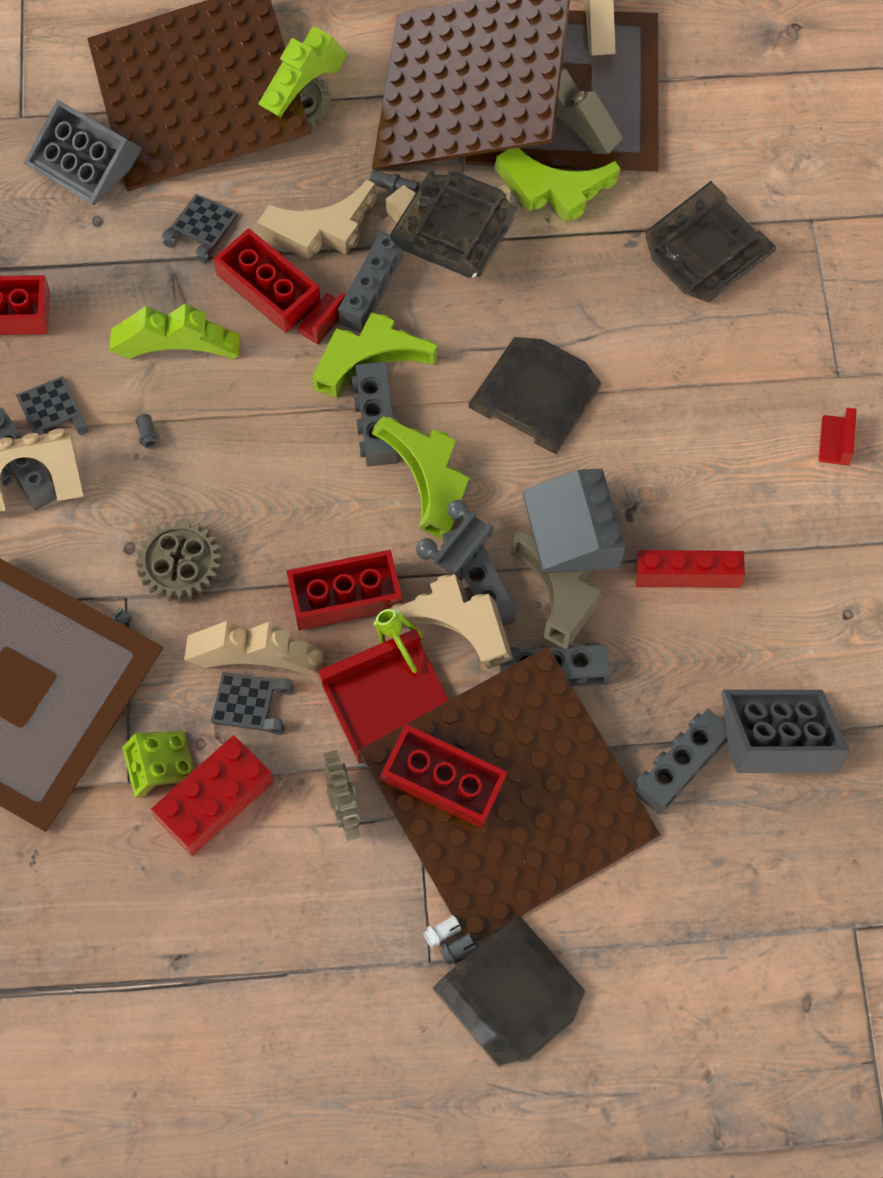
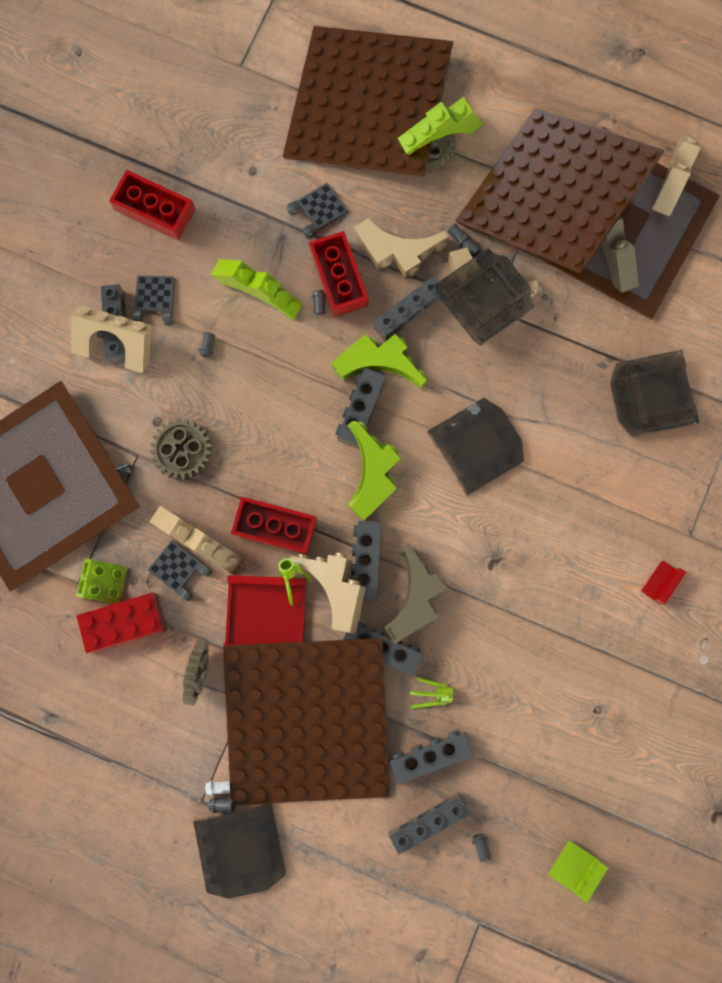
camera: 30 degrees right, 15 degrees up
dark grey slope [24,99,142,206] -> none
red panel [297,293,346,345] -> none
red brick [380,724,508,828] -> none
dark grey gear [416,499,493,576] -> none
lime arch [494,148,621,223] -> none
slope [522,468,625,573] -> none
red brick [635,550,745,588] -> none
dark grey slope [722,690,849,773] -> none
none -> dark grey pin [311,290,326,315]
none -> dark grey brick [388,793,470,855]
none -> lime plant [410,677,453,709]
none -> dark grey pin [472,833,492,862]

